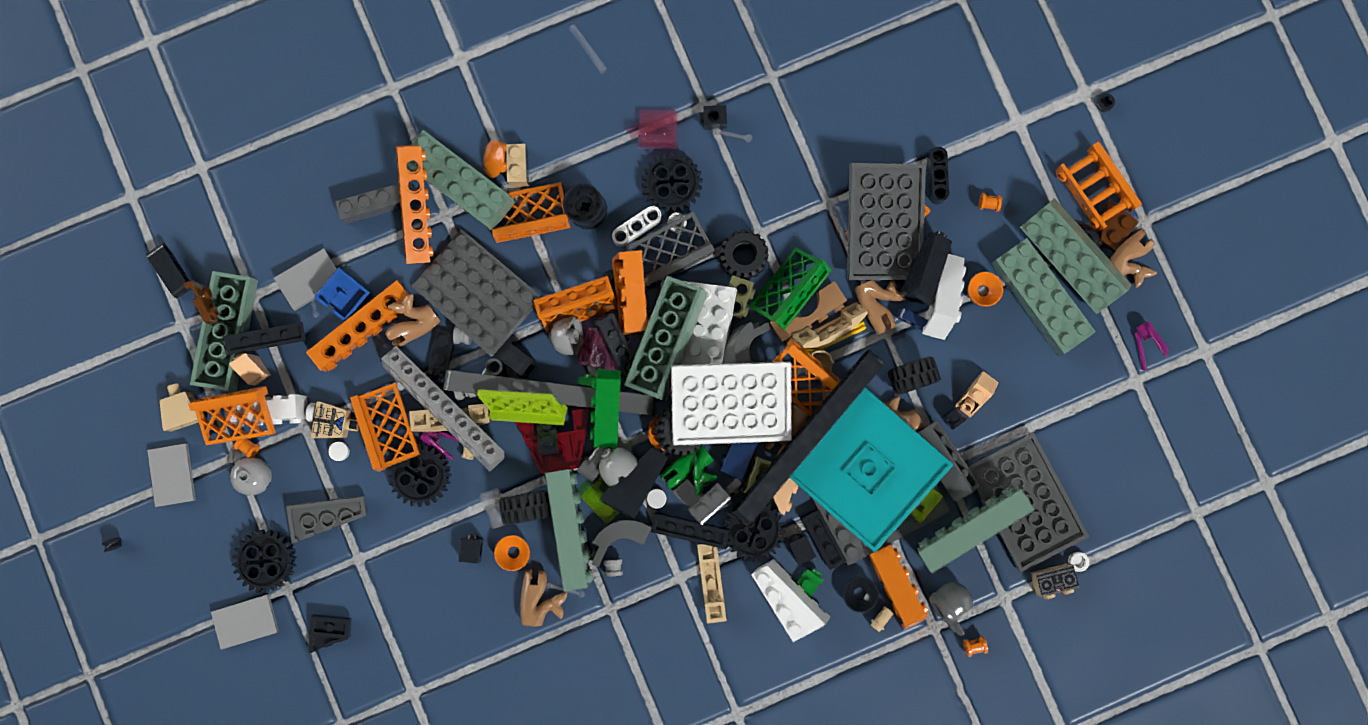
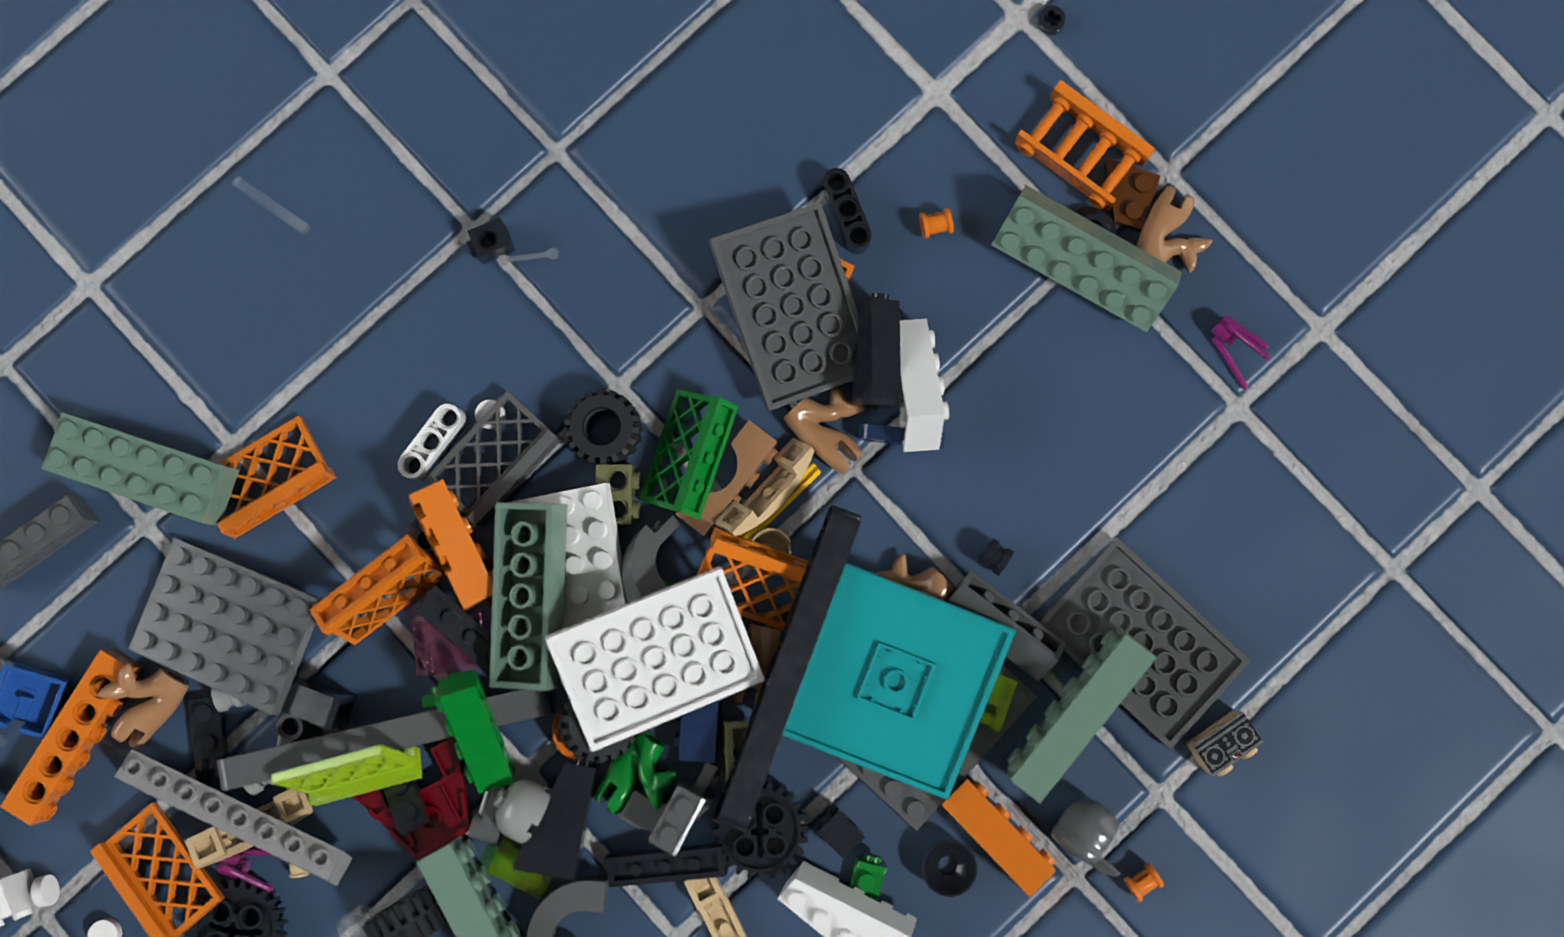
camera: 20 degrees left, 0 degrees up
tan torso [311,401,359,438] -> none
orange brick [395,145,433,264] -> none
orange dish [483,140,507,178] -> none
tan brick [506,144,529,187] -> none
light grey cylinder [549,317,583,355] -> none
black wheel [563,183,608,230] -> none
clear pink bracket [638,110,677,149] -> none
black gear [641,152,703,214] -> none
white tile [647,489,667,509] -> none
light nougat slope [773,478,798,515] -> none
black plate [801,509,847,570] -> none
tan pin [870,606,894,632] -> none
black tyre [887,356,941,395] -> none
light nougat slope [955,371,999,417] -> none
orange piece [967,272,1003,307] -> none
sand green brick [991,238,1096,356] -> none
white tile [1068,552,1089,572] -> none

